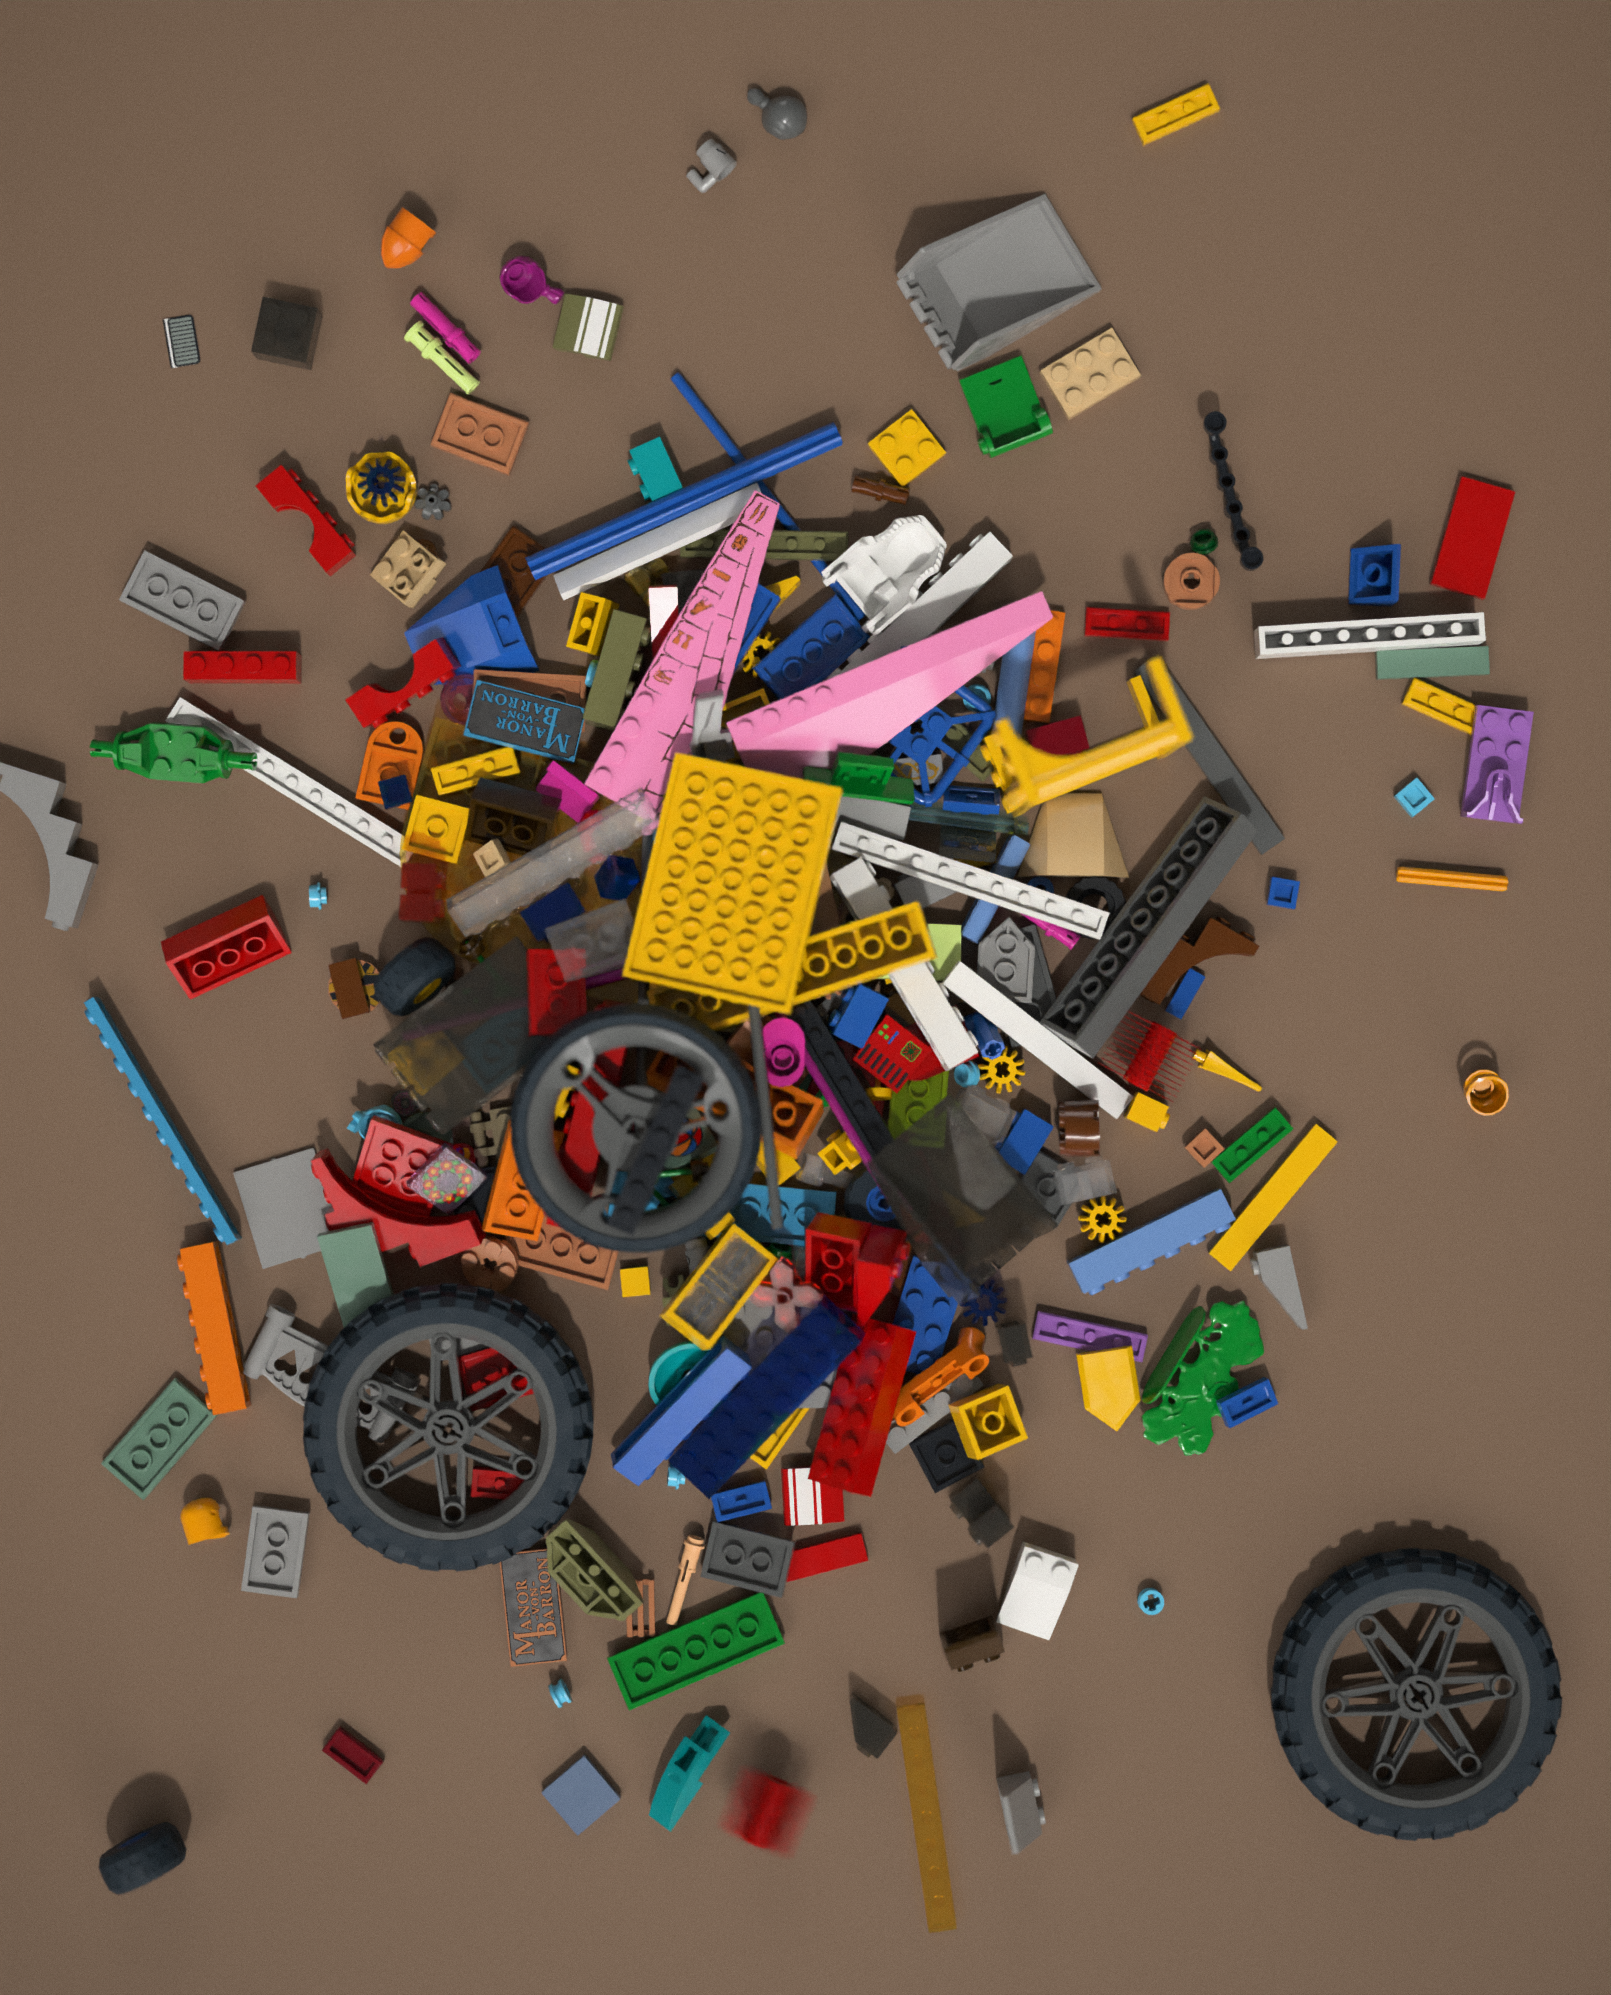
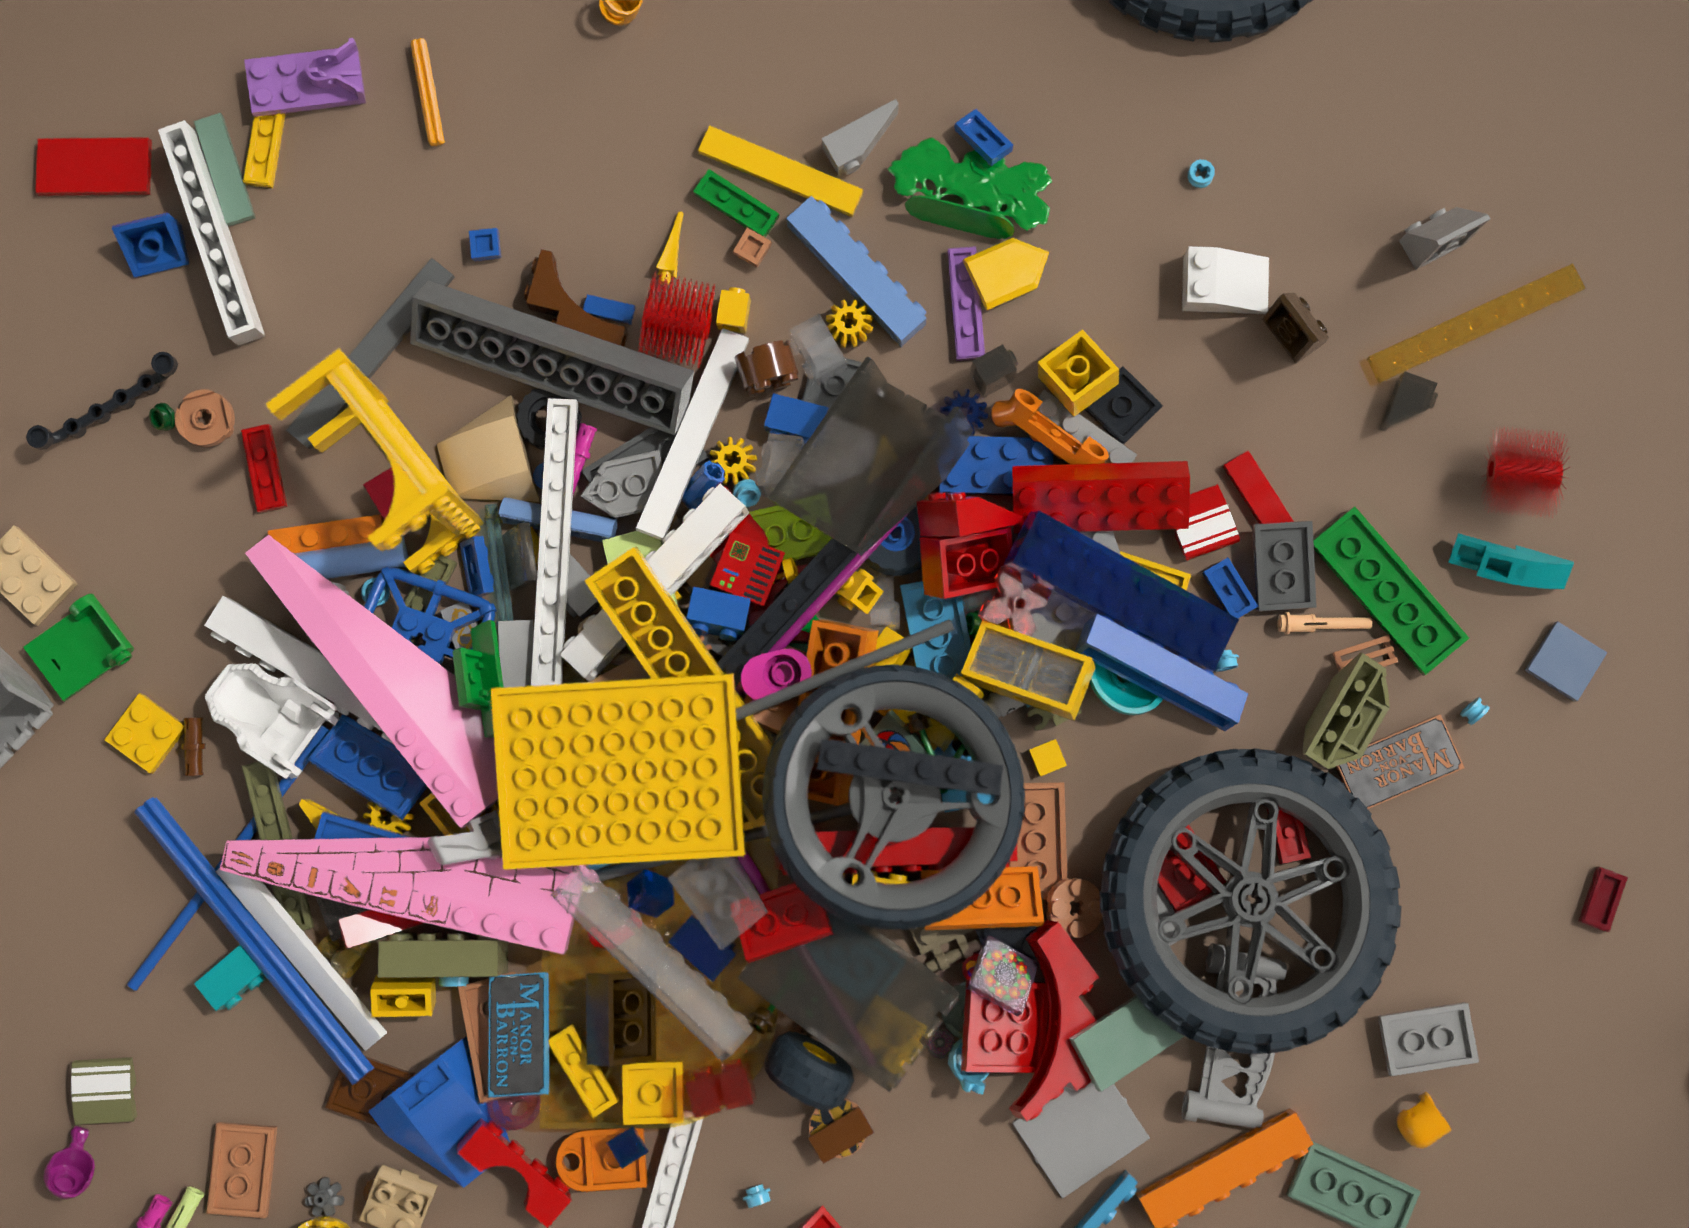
camera: 100 degrees left, 5 degrees down
tan plate [473,839,511,878] -> none
dark pink panel [536,760,600,823] -> none
clear smoke brick [949,1476,1014,1549] -> none
medium azure tile [1394,778,1435,818] -> none

